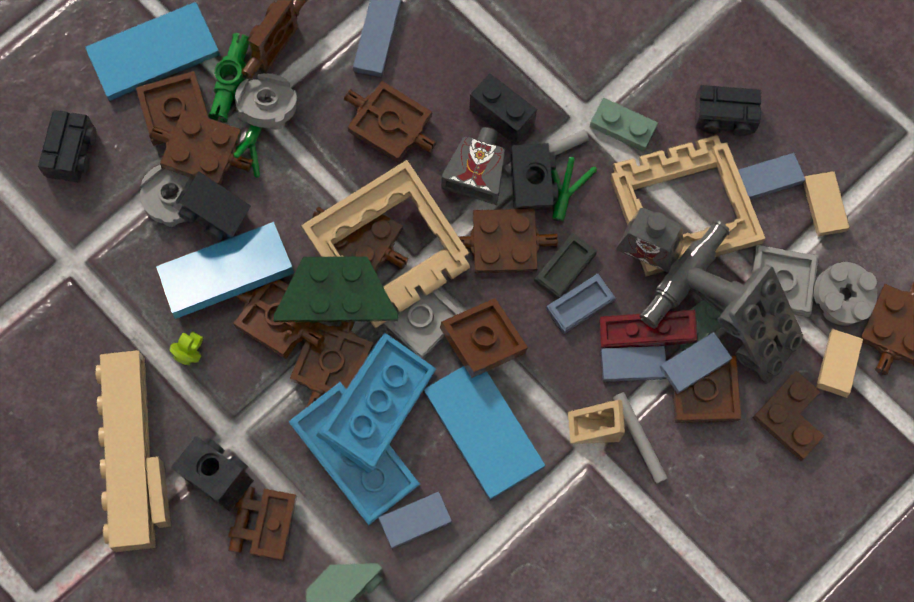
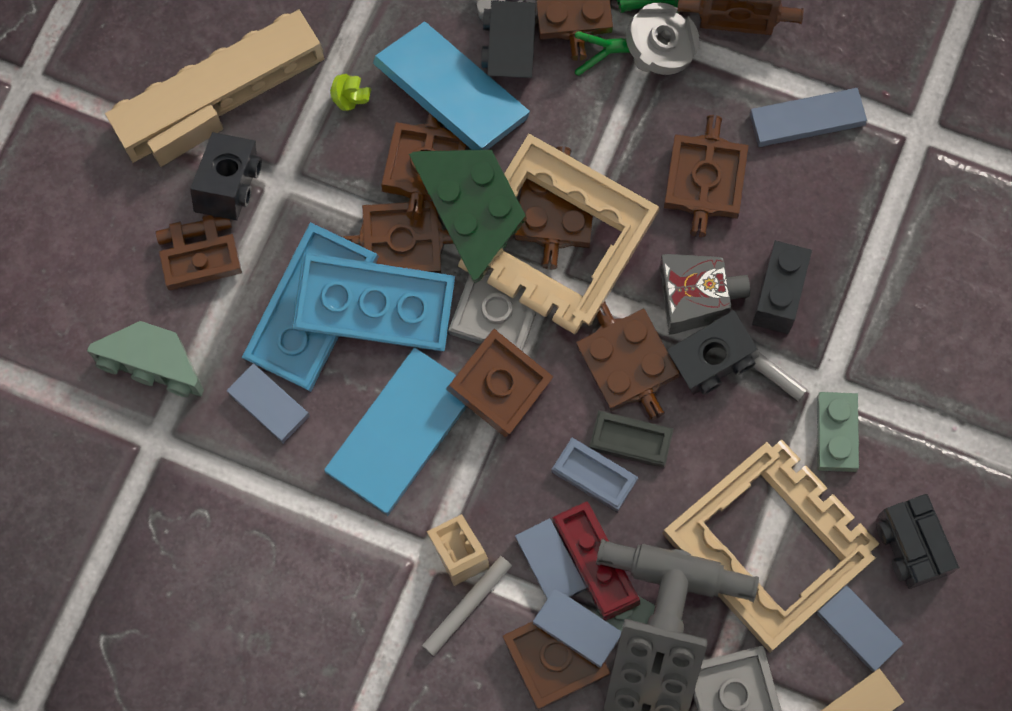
camera: 70 degrees right, 0 degrees up
green plant [551,157,597,222] -> none
dark grey torso [616,208,684,273] -> none

